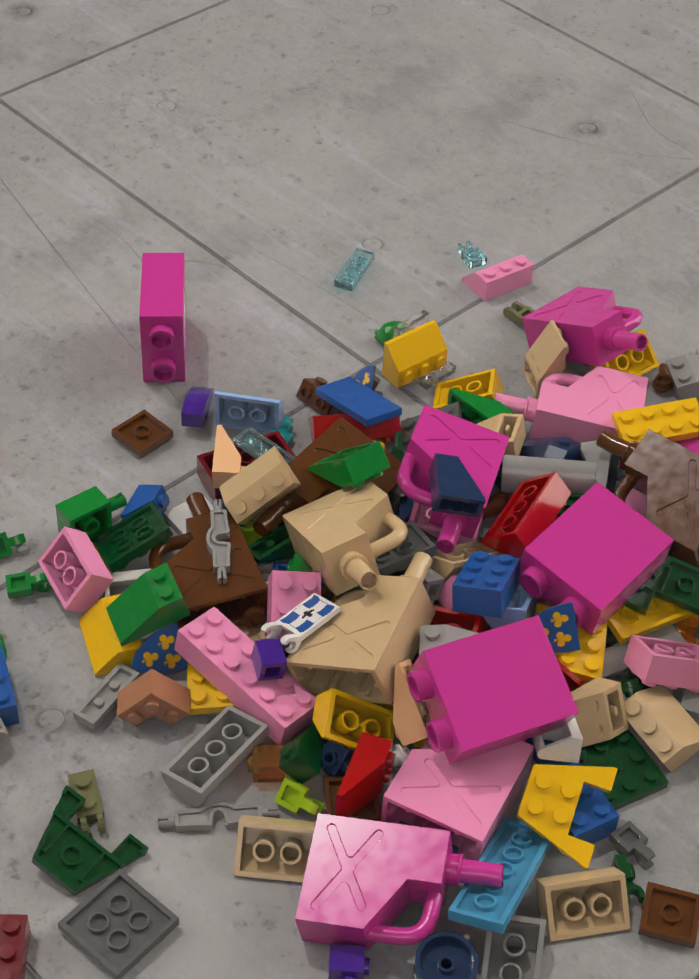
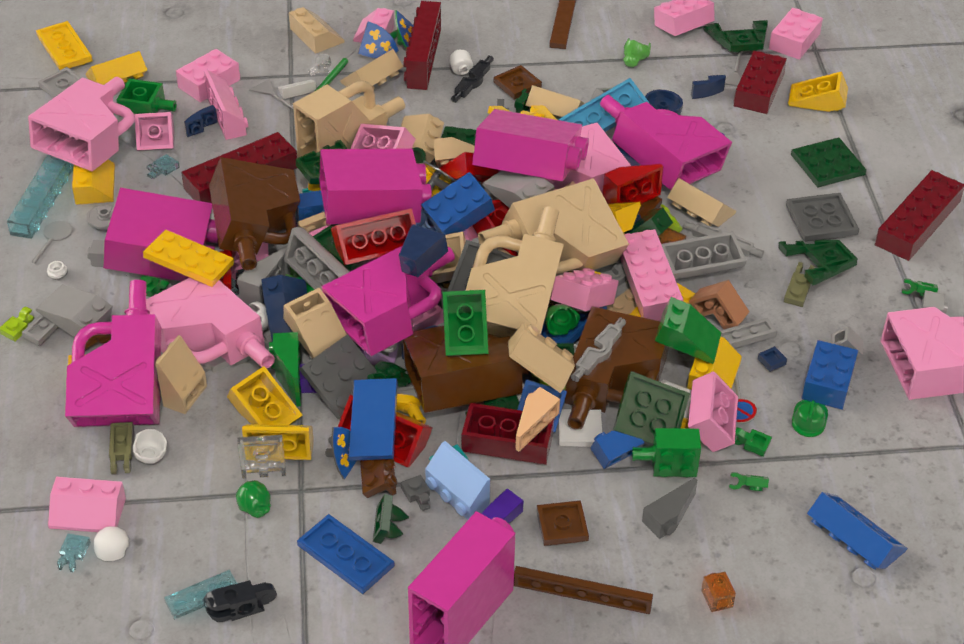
camera: 140 degrees left, 0 degrees up
clear light blue plate [234,426,295,464] -> none
dark purple brick [251,638,287,681] -> none
white flag [261,593,342,654] -> none
none -> white hair [94,526,129,561]
none -> white hair [133,429,167,464]
none -> black piece [203,580,277,622]
none -> blue tile [297,514,395,594]
none -> dark green tile [373,494,409,544]
none -> dark grey plate [401,475,430,511]
none -> reddish brown tile [514,566,653,614]
none -> dark grey slope [642,478,698,539]
none -> piece [734,373,757,424]
none -> dark blue plate [757,346,787,372]

